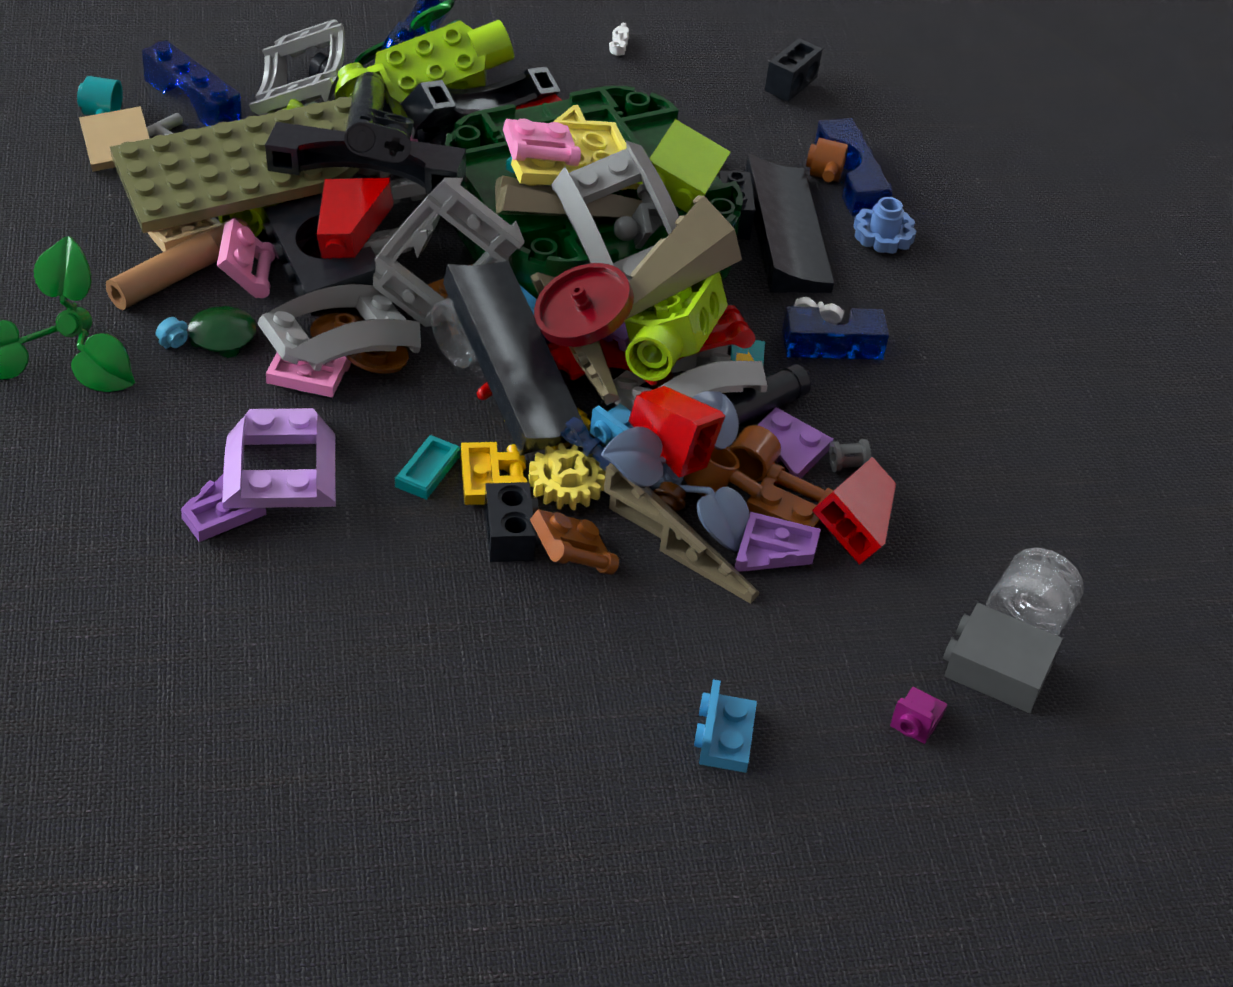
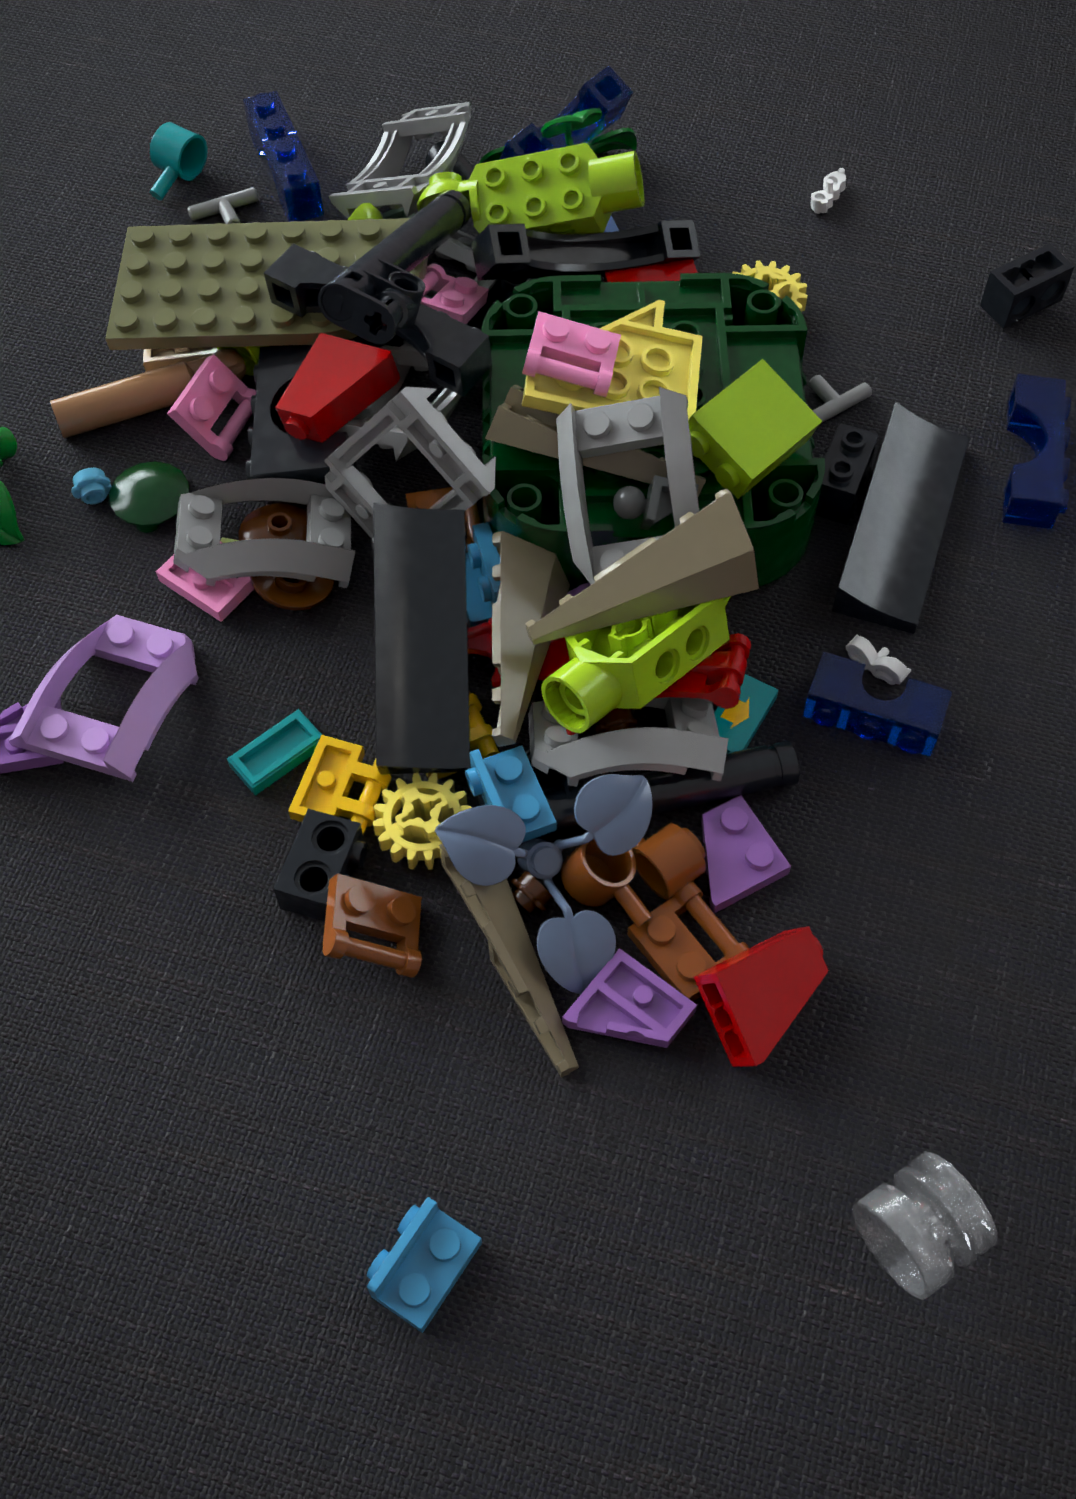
camera: 30 degrees right, 15 degrees up
tan tile [79,106,149,172] -> none
dark red piece [534,263,634,347] -> none
dark blue piece [560,417,611,472] -> none
red slope [628,386,725,478] -> none
dark orange piece [806,138,849,182] -> none
dark grey bush [829,439,871,472] -> none
medium blue plant [853,197,916,254] -> none
magenta bracket [890,687,948,744] -> none
dark grey brick [943,602,1063,713] -> none

